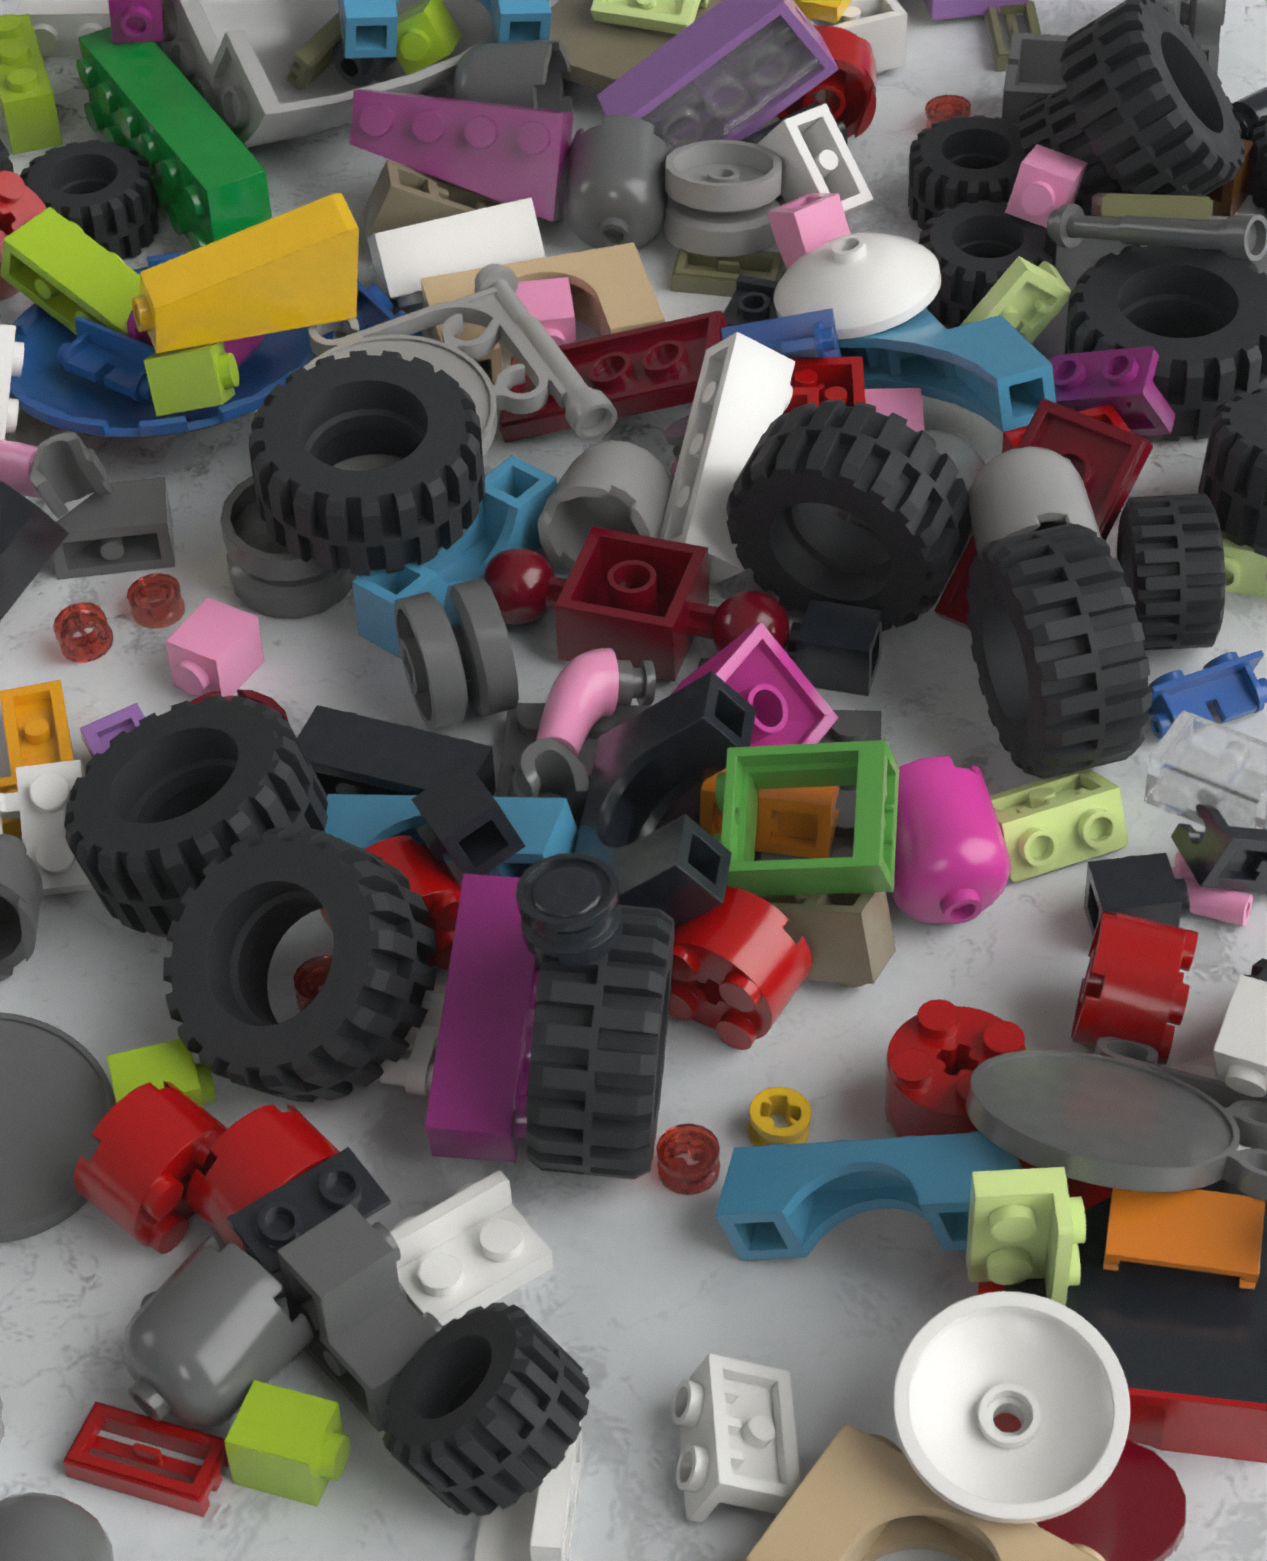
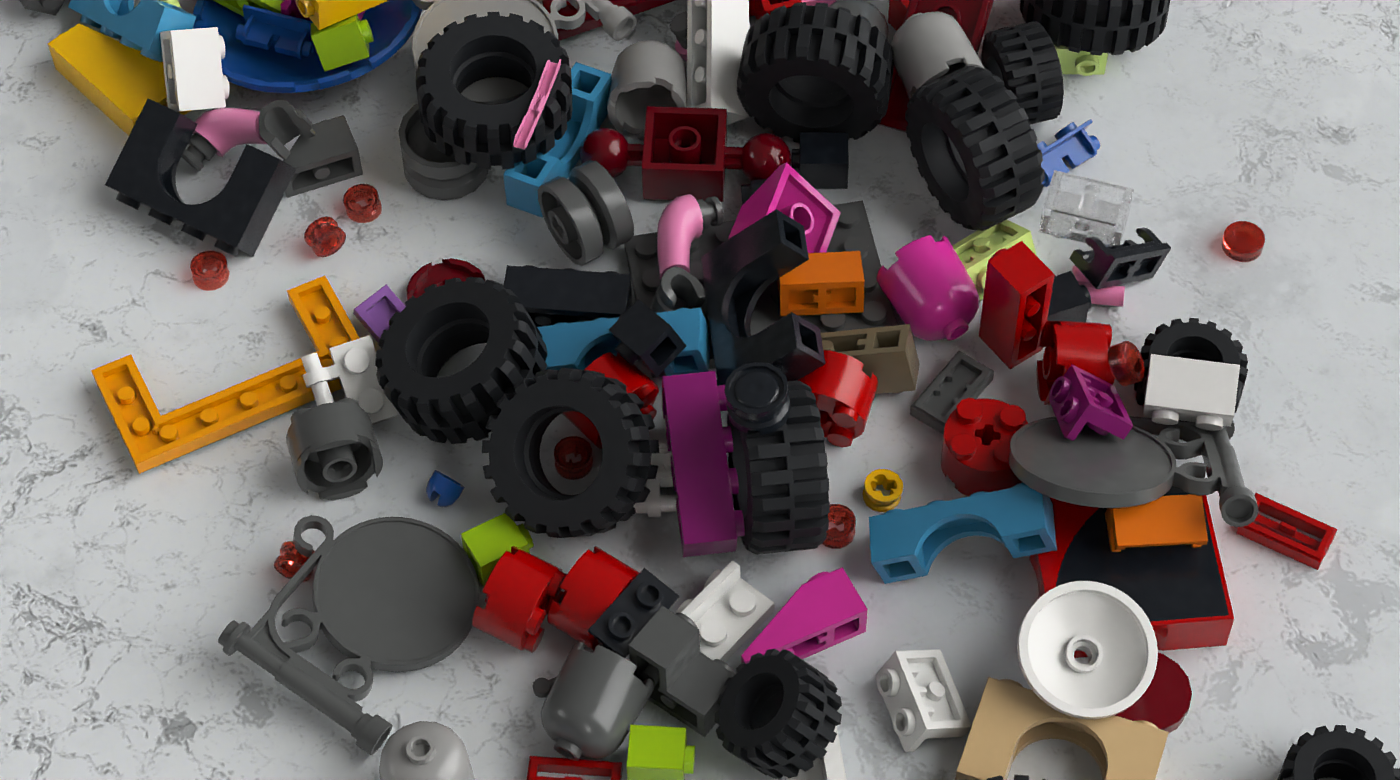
camera: 15 degrees left, 10 degrees up
bright pink brick [165,597,265,697] -> none
bright green window [713,740,899,897] -> none
yellowish green bracket [966,1167,1086,1306] -> none
none -> blue hinge [426,470,465,507]
none -> bright pink piece [513,59,561,150]
none -> dark pink slope [741,567,868,664]
none -> dark grey plate [910,351,994,435]
none -> red brick [979,241,1055,369]
none -> magenta bracket [1049,365,1133,441]
none -> clear red tile [1108,341,1145,386]

